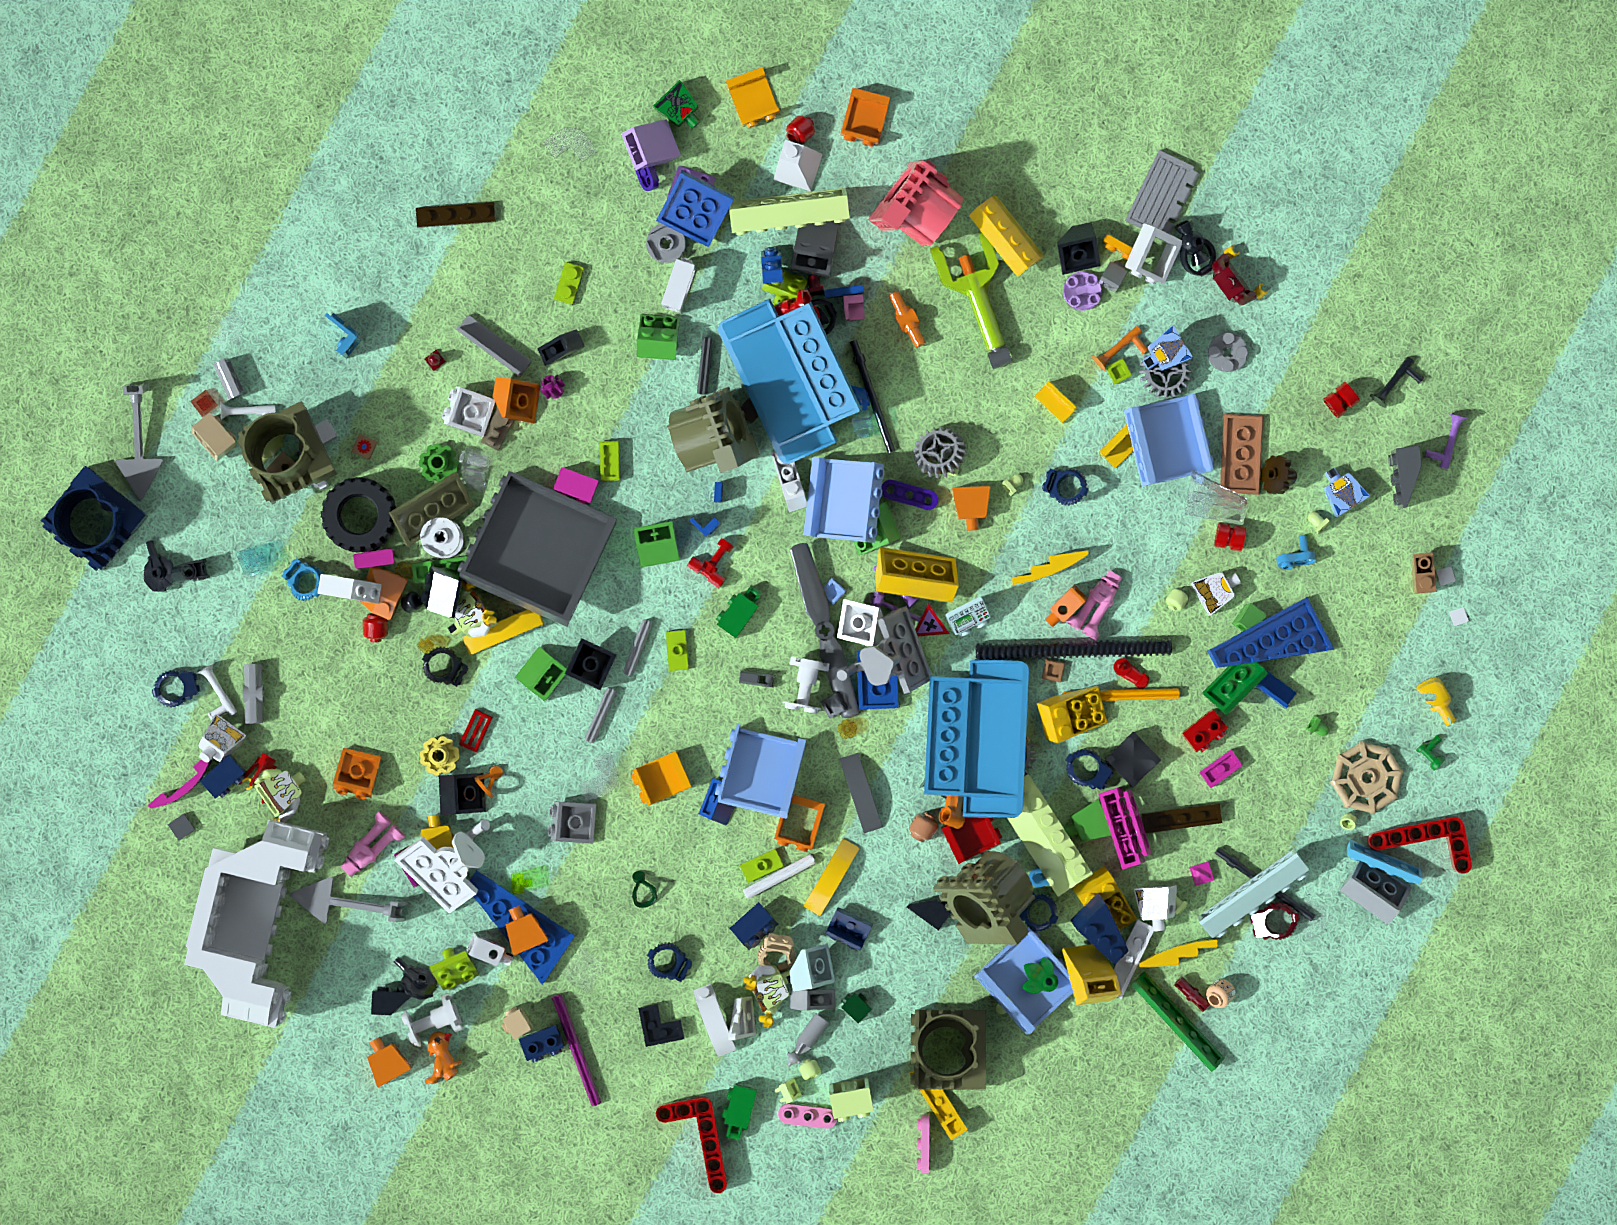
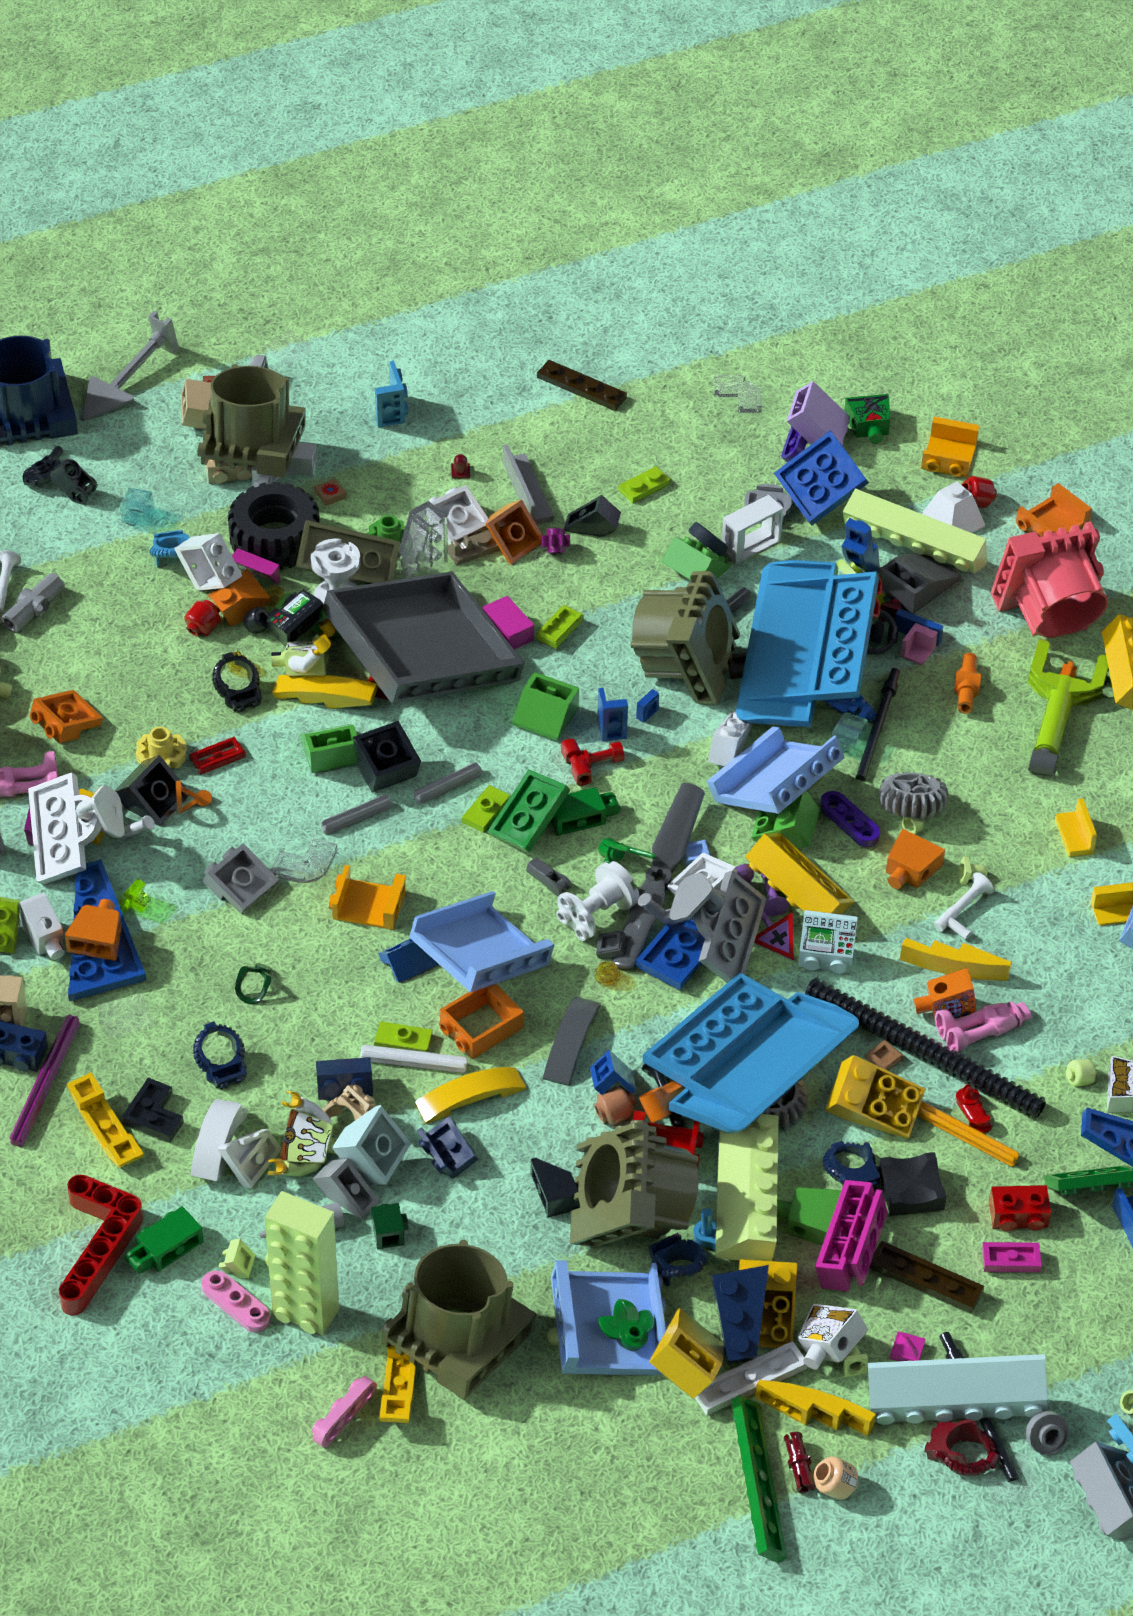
camera: 30 degrees right, 40 degrees down
dark blue piece [1042,468,1089,506] -> none
none -> yellow slope [67,1072,144,1168]
none -> green plate [487,769,570,853]
none -> blue panel [590,1050,637,1095]
none -> green plant [598,838,656,864]
none -> black bush [688,522,728,556]
none -> white piece [934,873,994,941]
none -> light grey plate [1025,1411,1069,1455]

